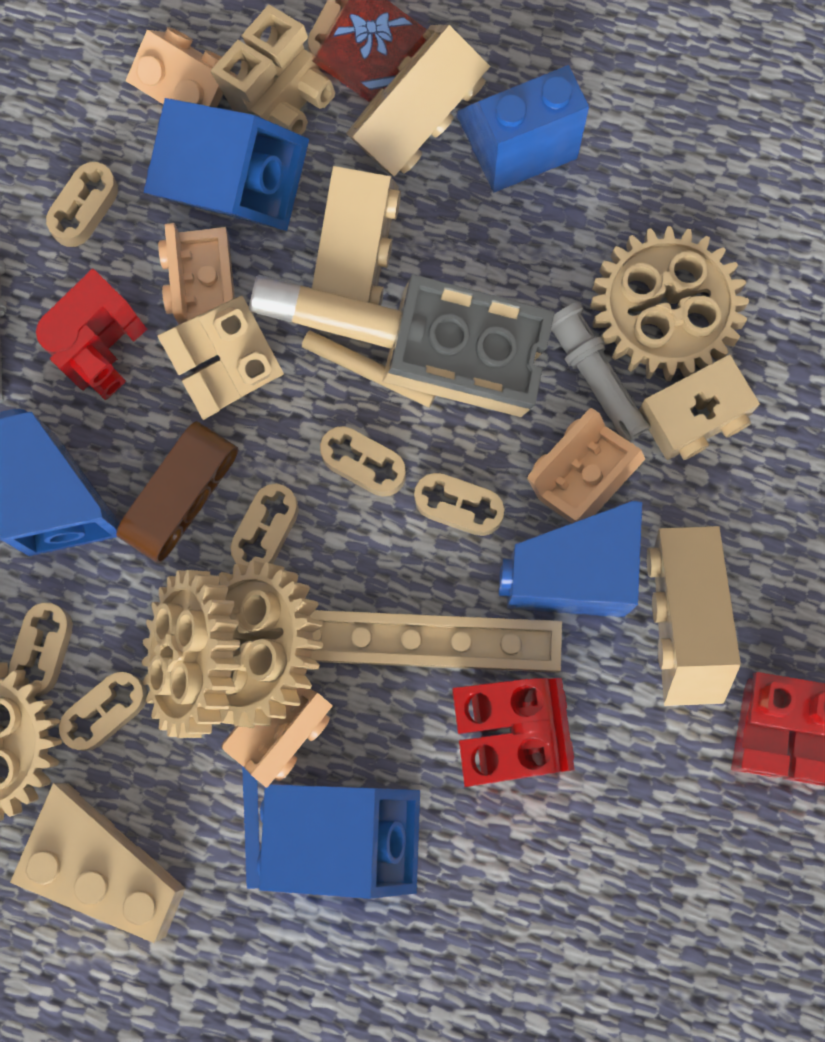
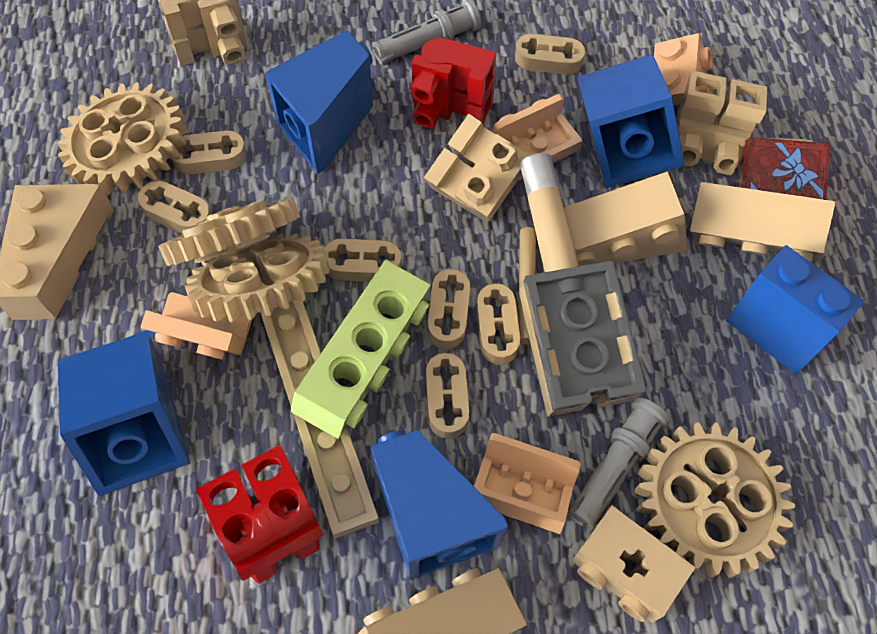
camera: 60 degrees right, 15 degrees down
reddish brown beam [116,421,238,563] -> none
none -> yellowish green brick [290,260,430,439]
none -> tan beam [476,283,520,365]

